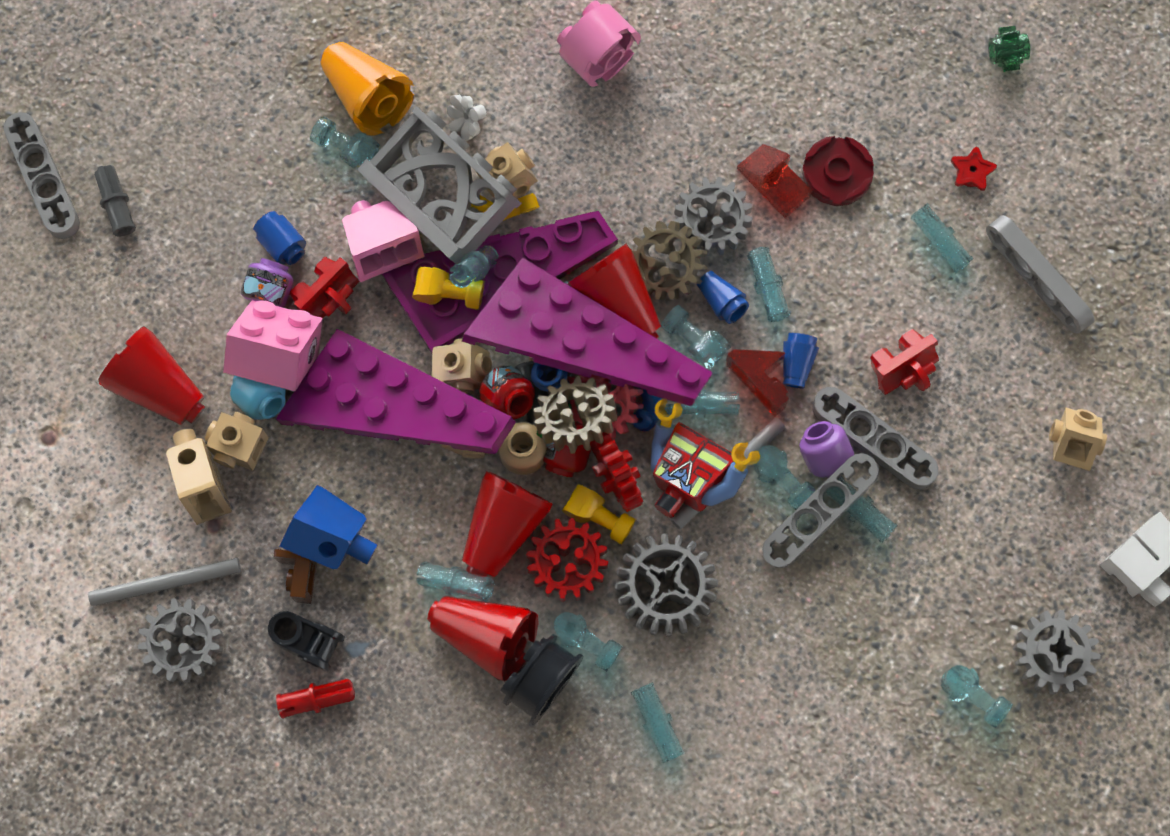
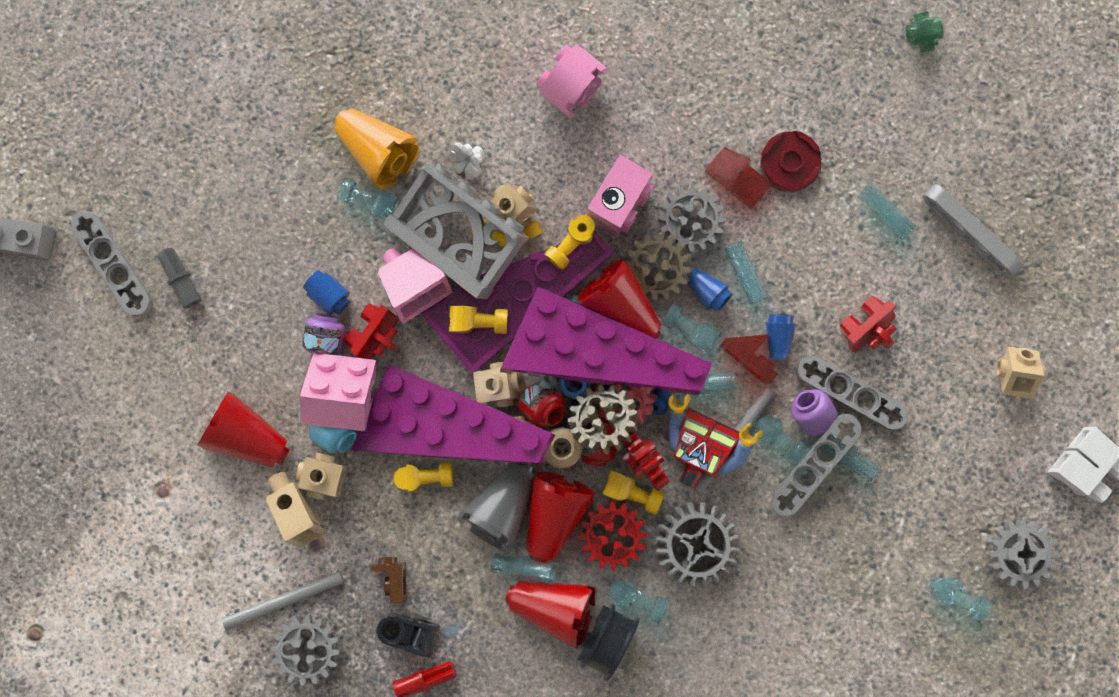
camera: 10 degrees left, 10 degrees up
blue torso [279,485,378,569] -> none
clear light blue pin [449,246,498,288] -> none
clear light blue pin [630,682,685,764] -> none
red plate [950,147,997,191] -> none
none -> yellow leg [393,462,454,492]
none -> dark grey cone [457,463,535,552]
none -> yellow leg [544,215,595,271]
none -> bright pink brick [587,155,654,238]

